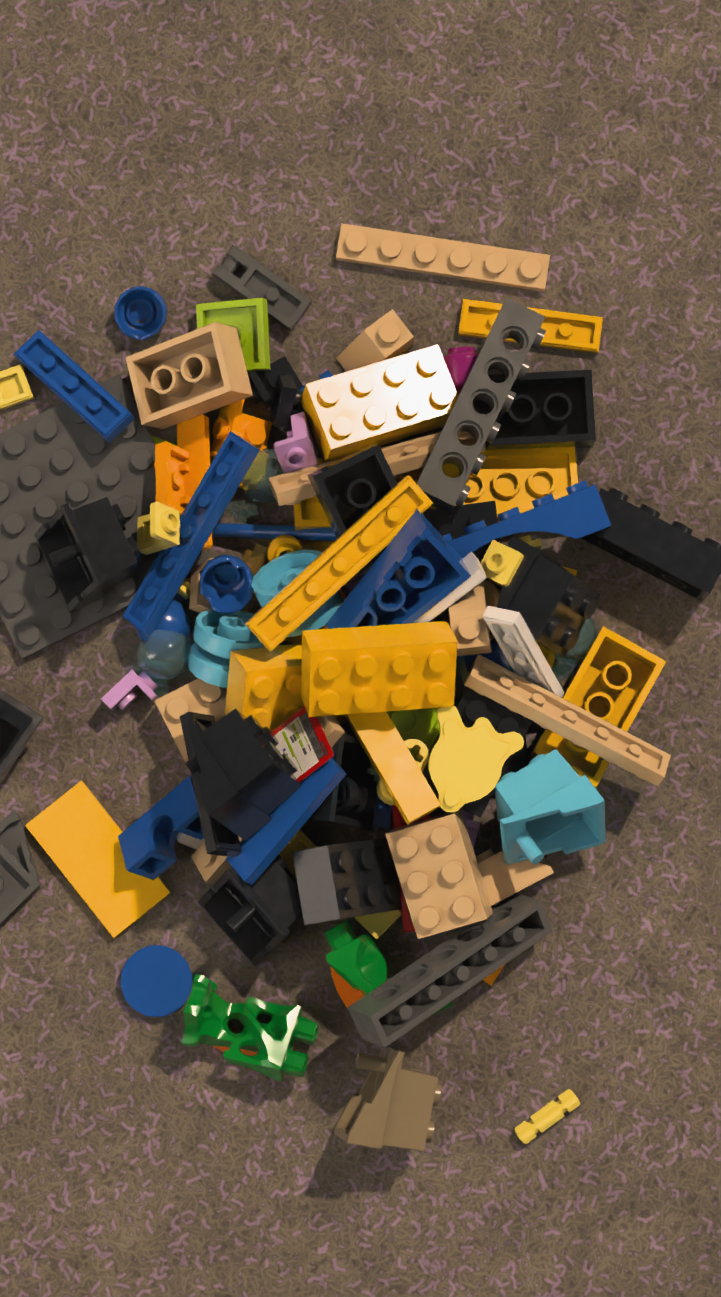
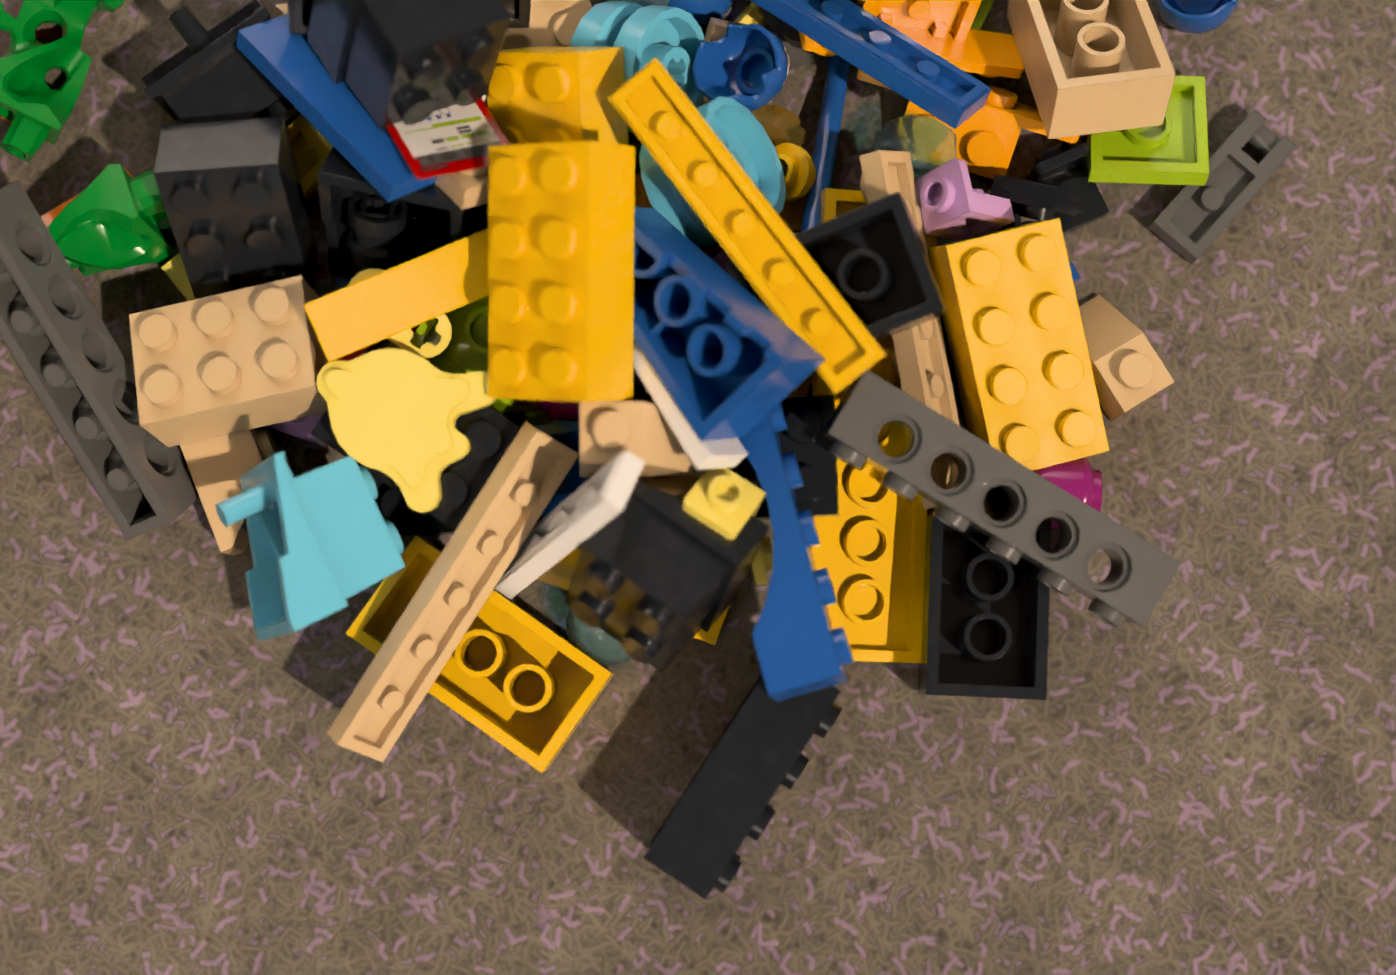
camera: 95 degrees right, 0 degrees up
tan plate [336,223,550,292] -> none
yellow tile [458,299,603,354] -> none

